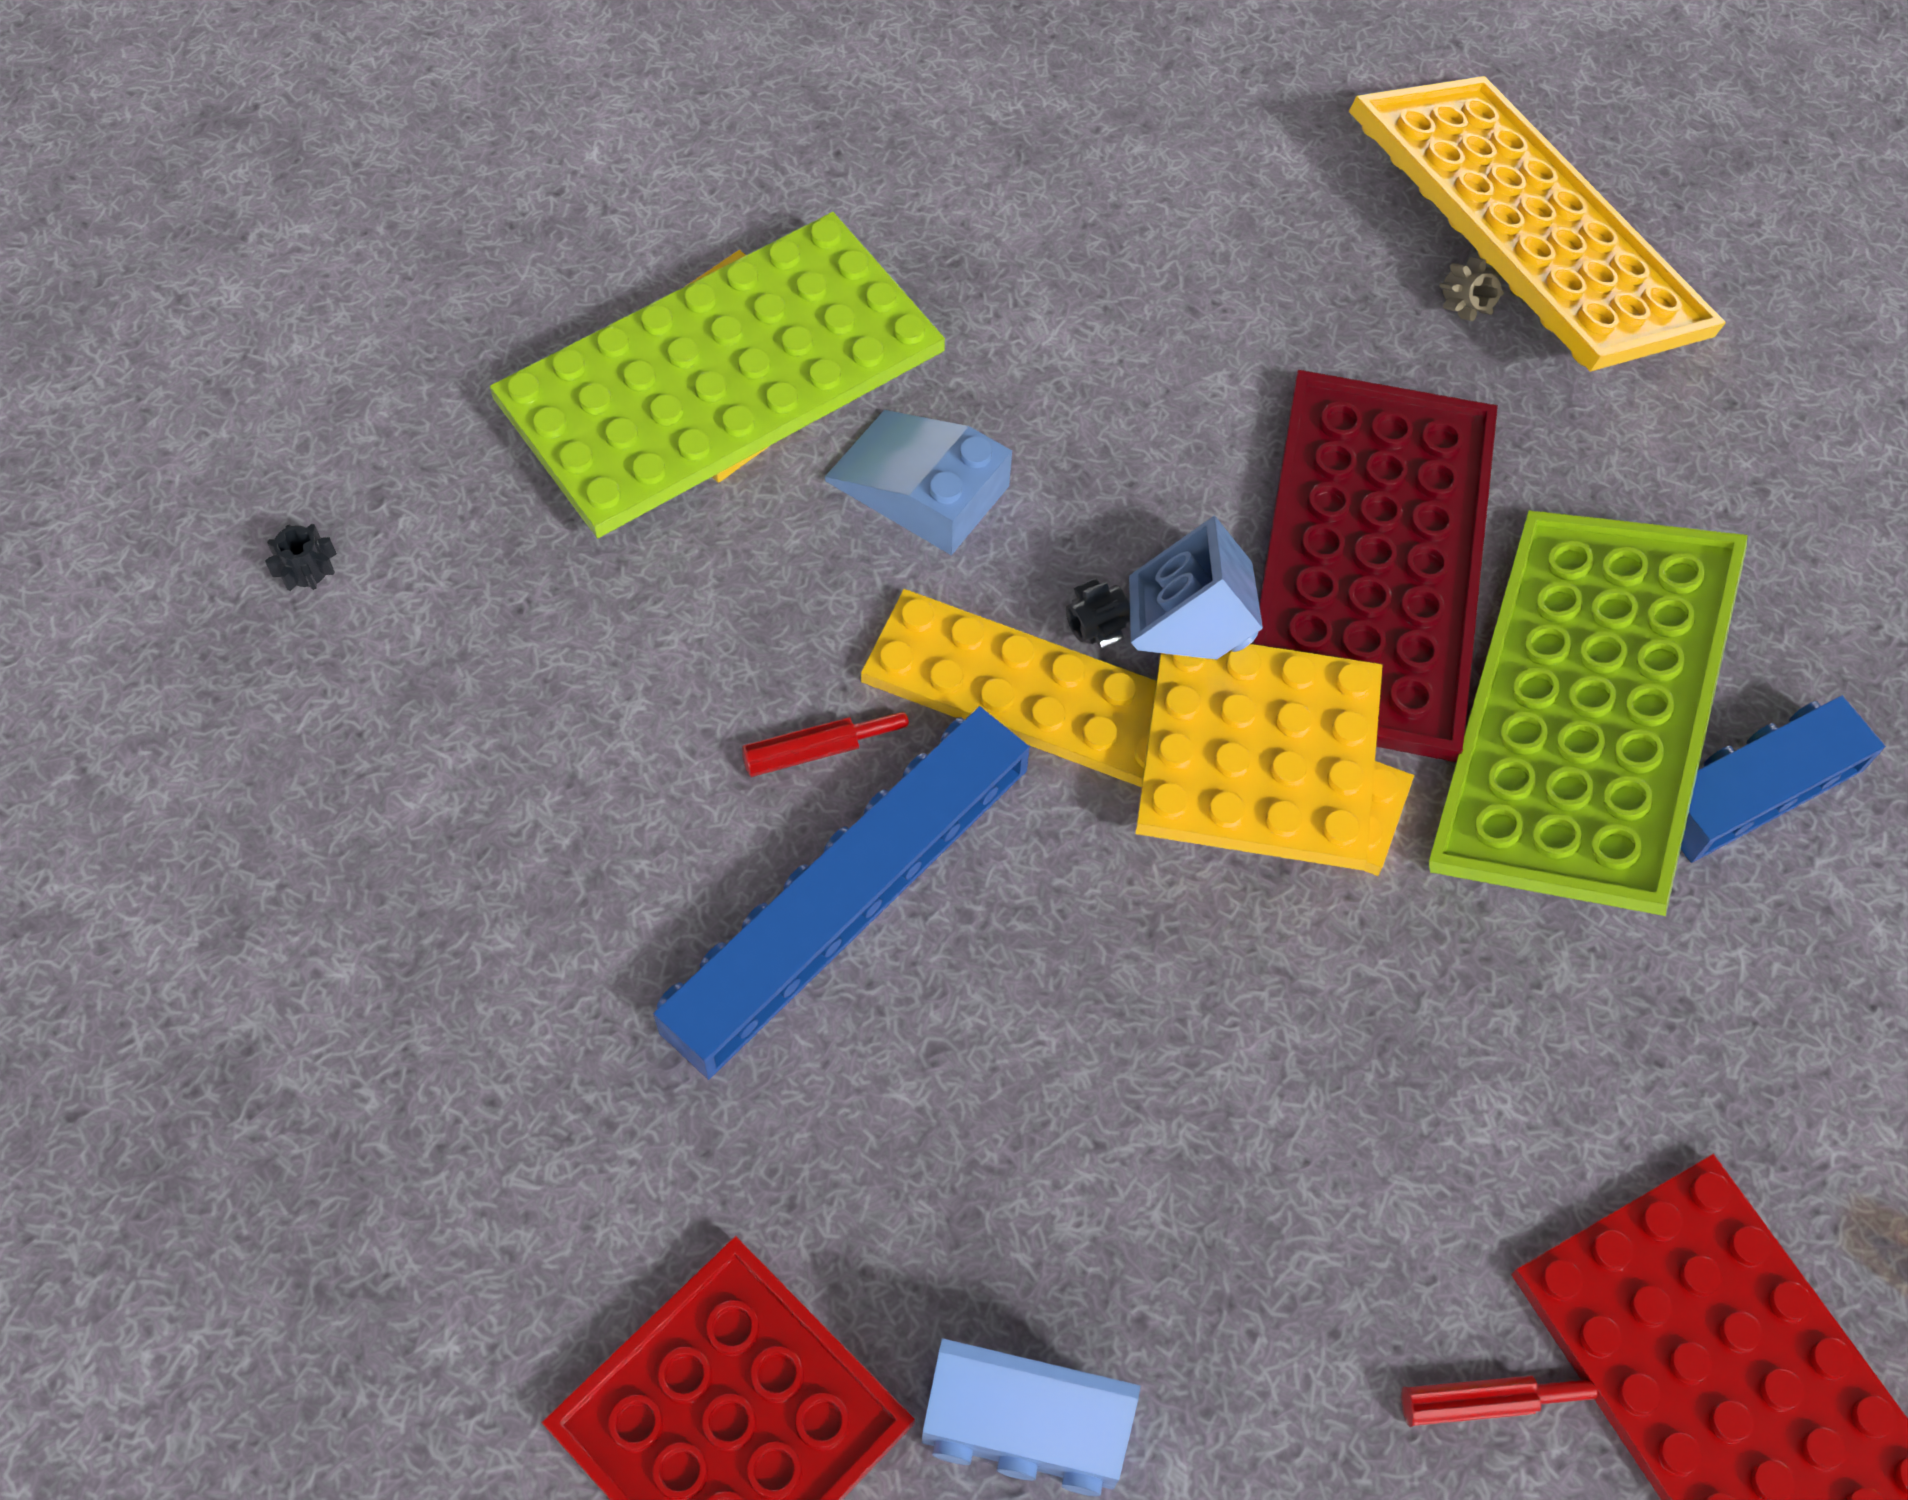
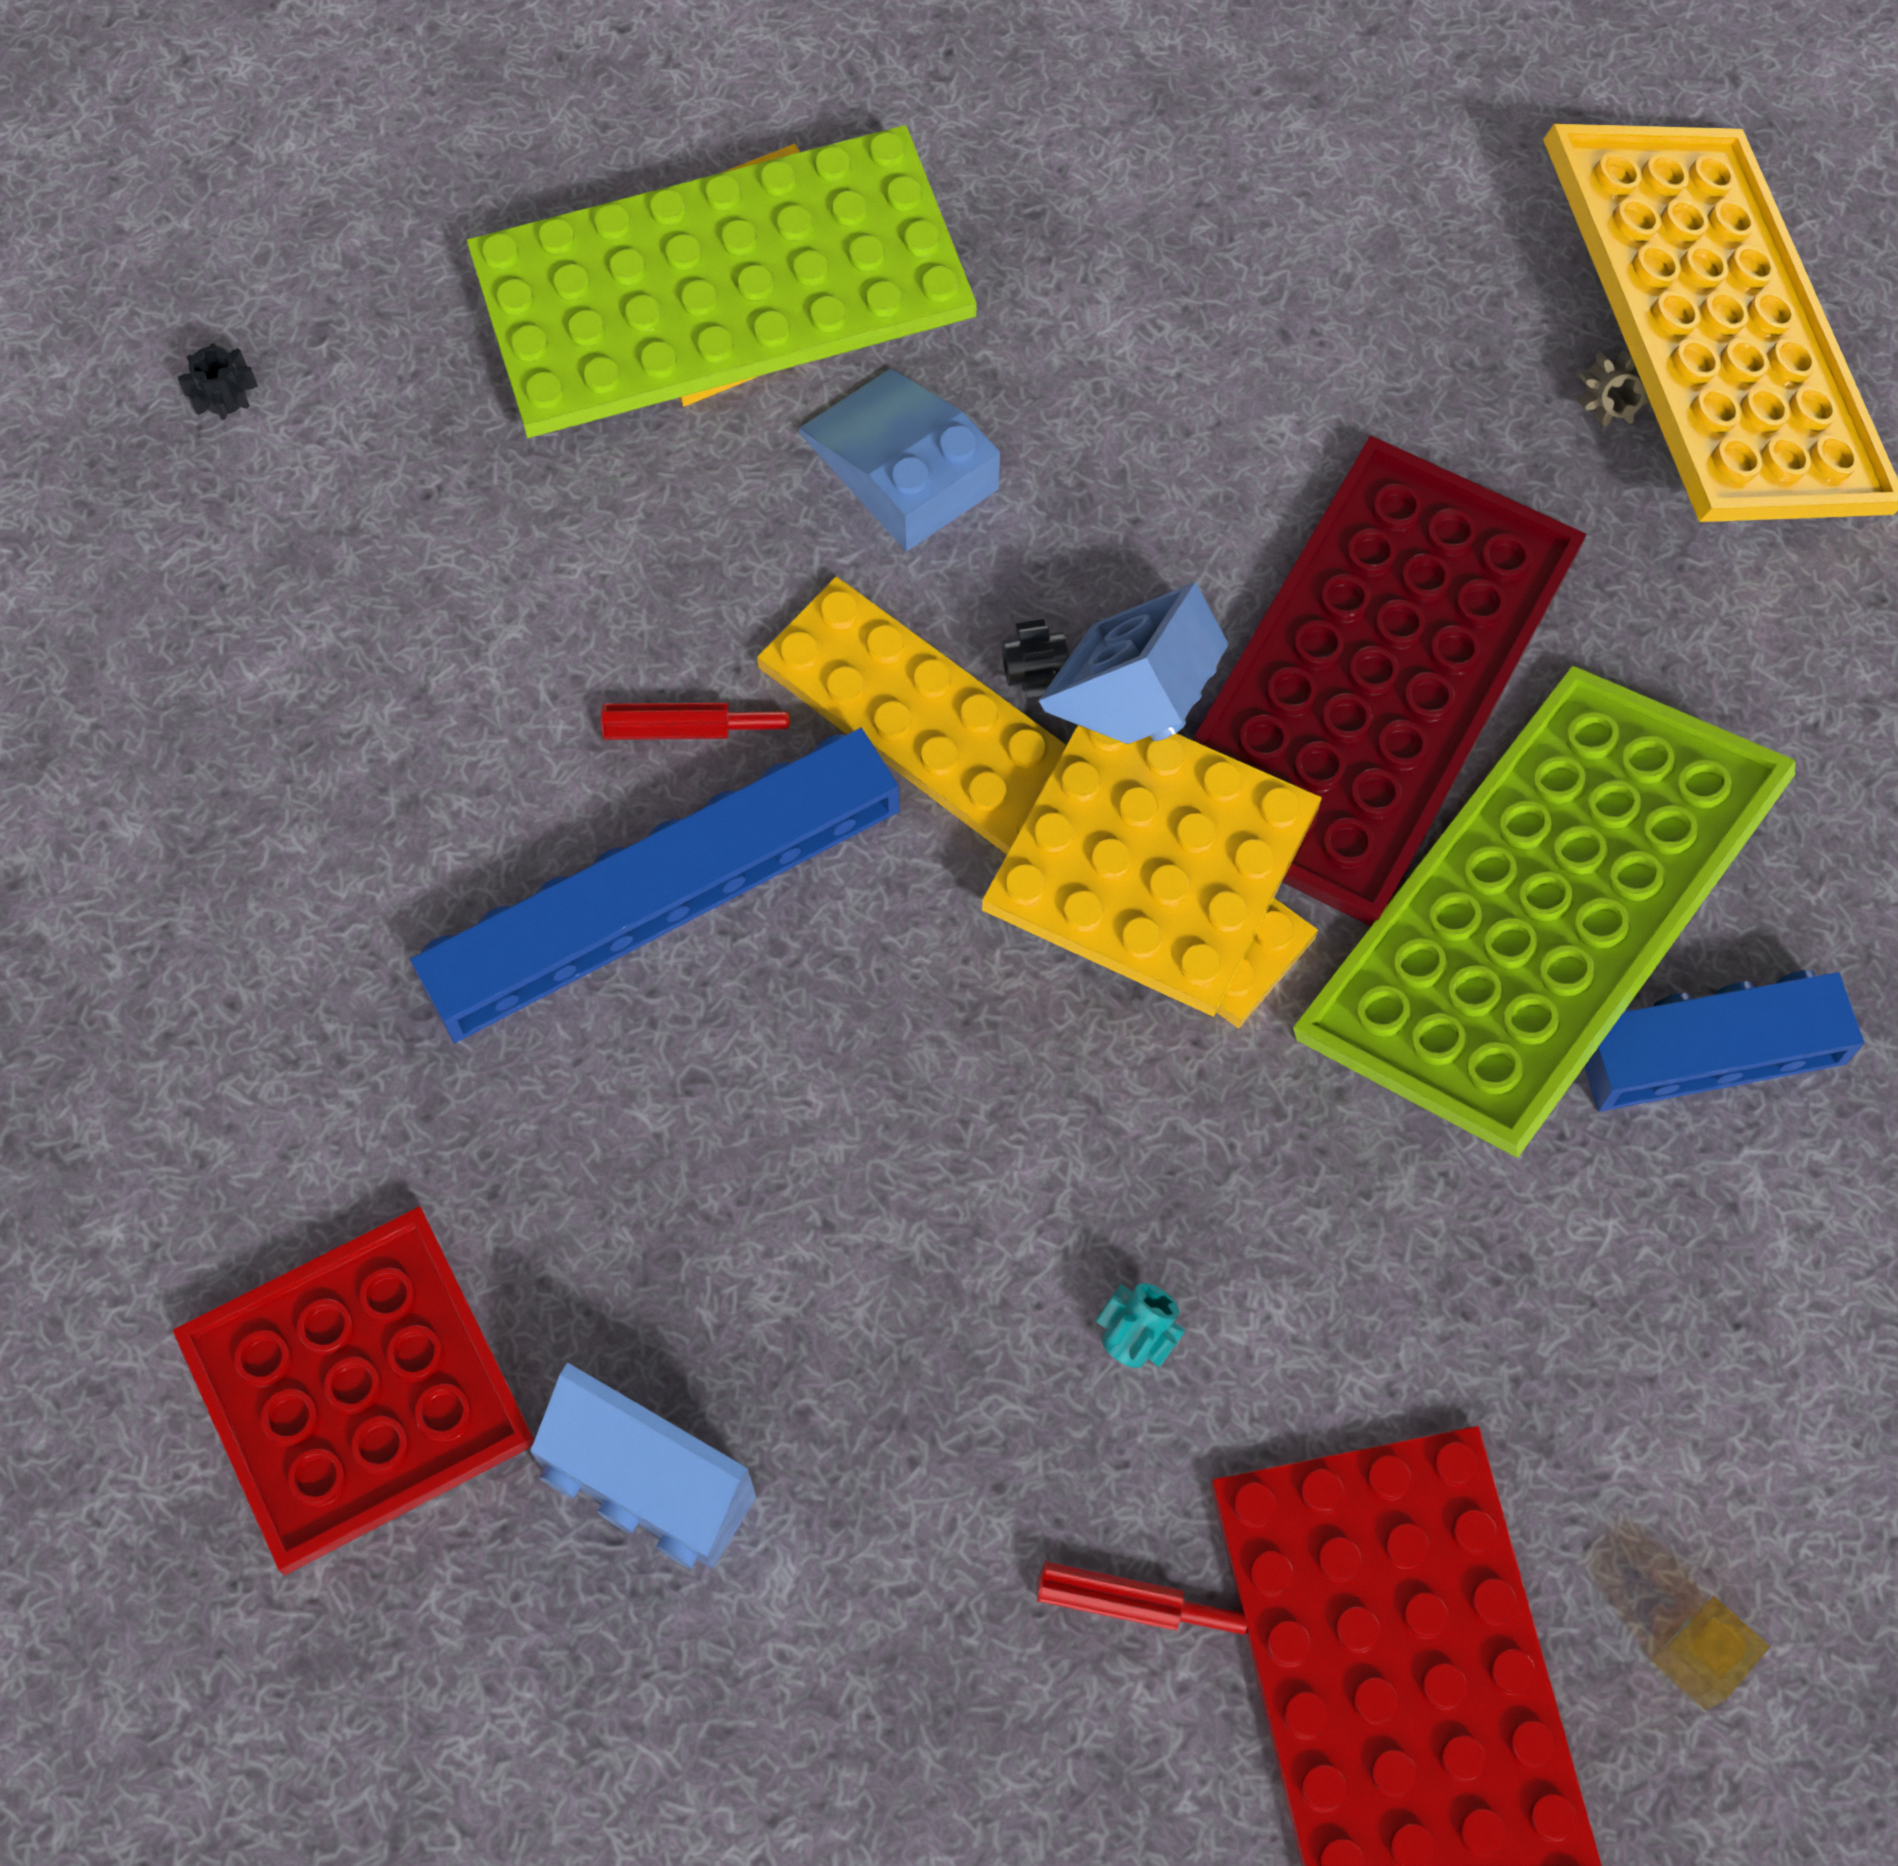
camera: 20 degrees right, 5 degrees up
none -> teal gear [1096,1283,1185,1368]

